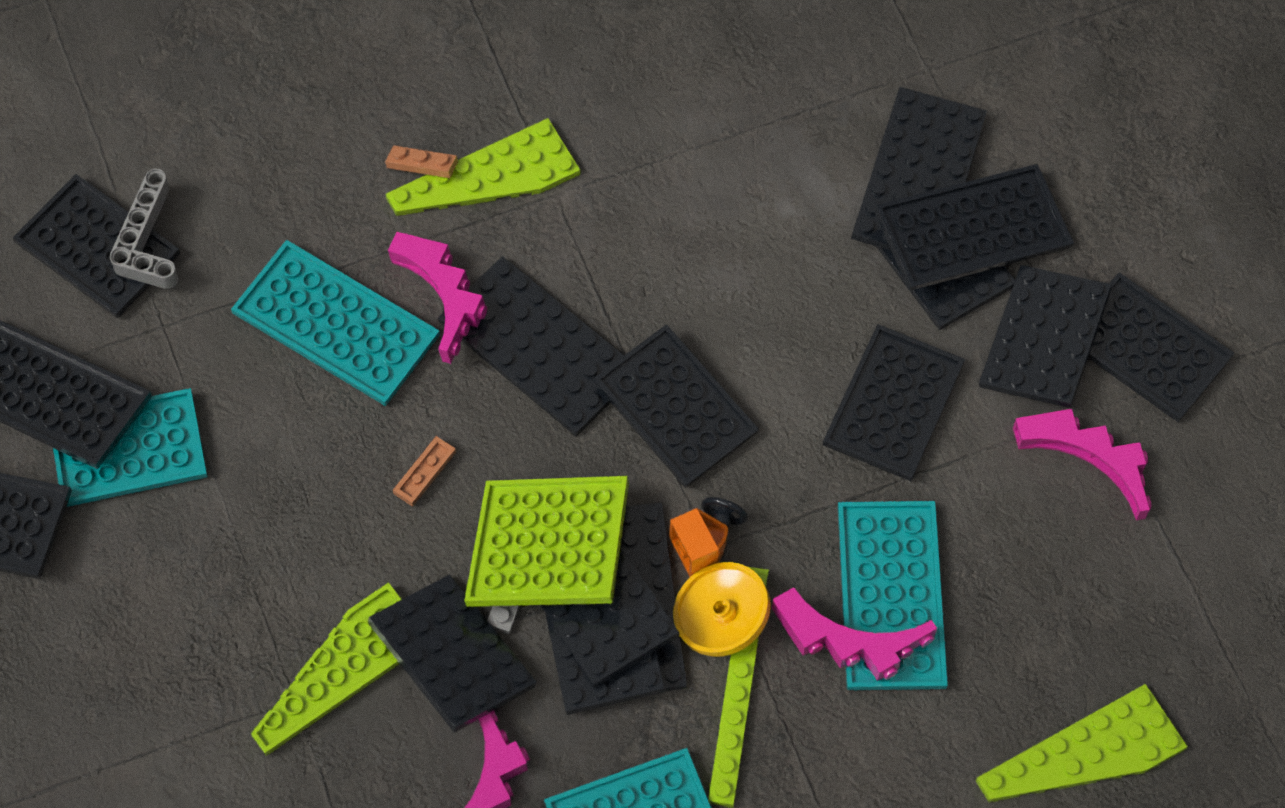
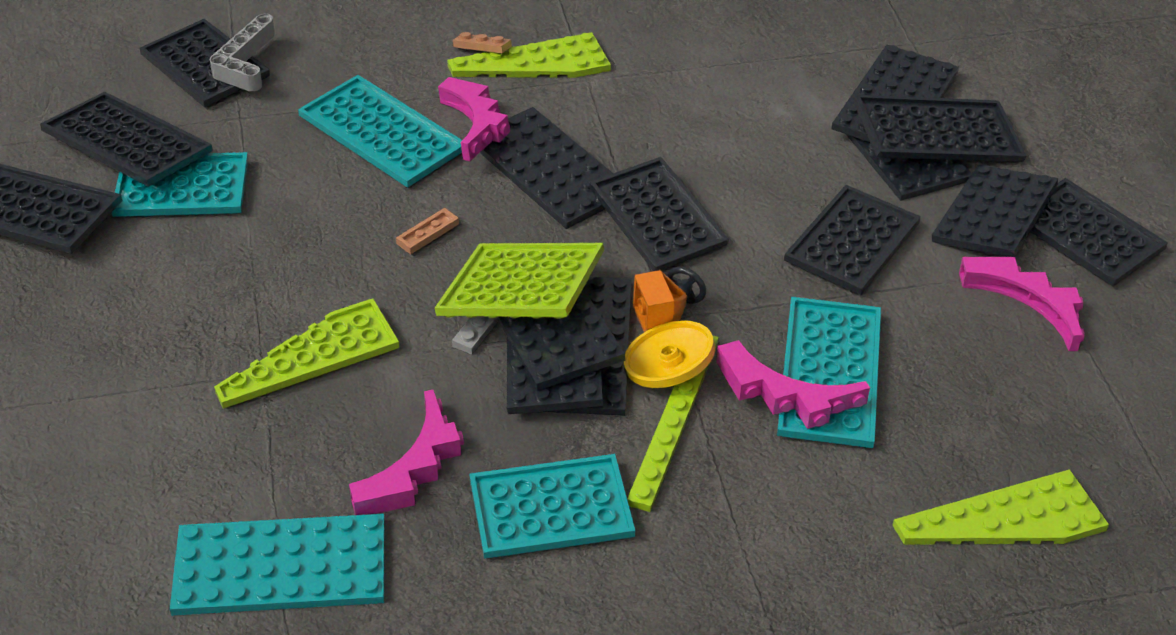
camera: 10 degrees right, 20 degrees down
black plate [368,574,537,733] -> none

